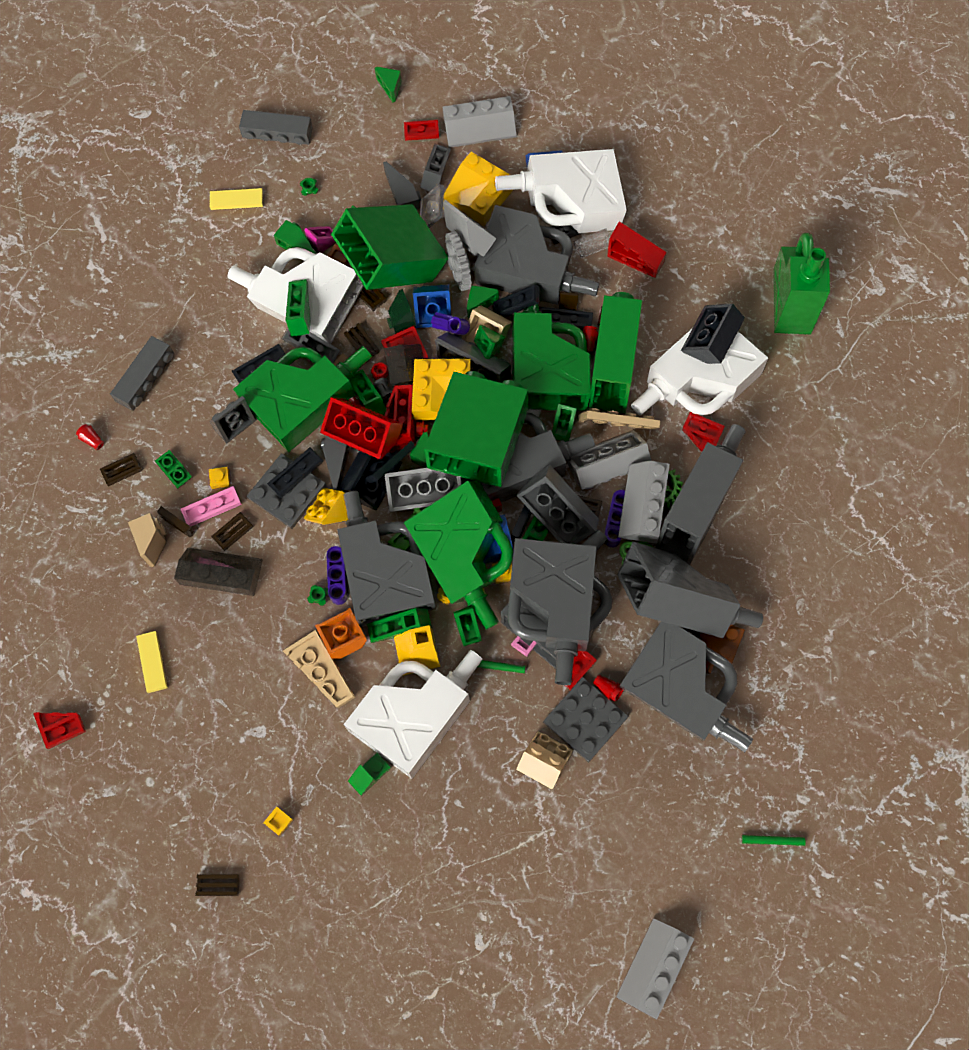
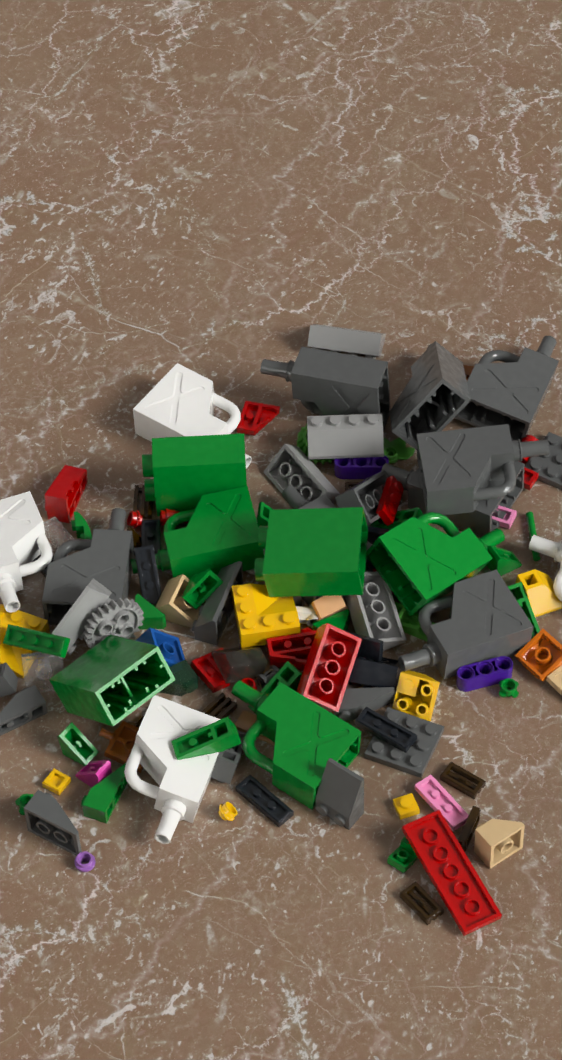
camera: 105 degrees left, 20 degrees down
red cone [76,424,104,450] -> none
dark grey brick [110,336,174,411] -> none
clear smoke slope [174,548,263,596] -> none
light yellow tile [210,188,263,210] -> none
dark purple piece [431,312,470,335] -> none
tan wing [577,408,660,430] -> none
black slope [681,304,745,364] -> none
green piece [773,232,830,335] -> none
none -> green tile [3,624,70,658]
none -> dark grey slope [24,790,82,856]
none -> yellow tile [42,768,71,796]
none -> green slope [71,511,92,539]
none -> medium lavender plate [74,851,96,872]
none -> red plate [127,510,143,529]
none -> yellow plate [218,802,237,821]
none -> light grey slope [307,324,386,359]
none -> red plate [376,476,404,526]
none -> red plate [402,810,502,936]

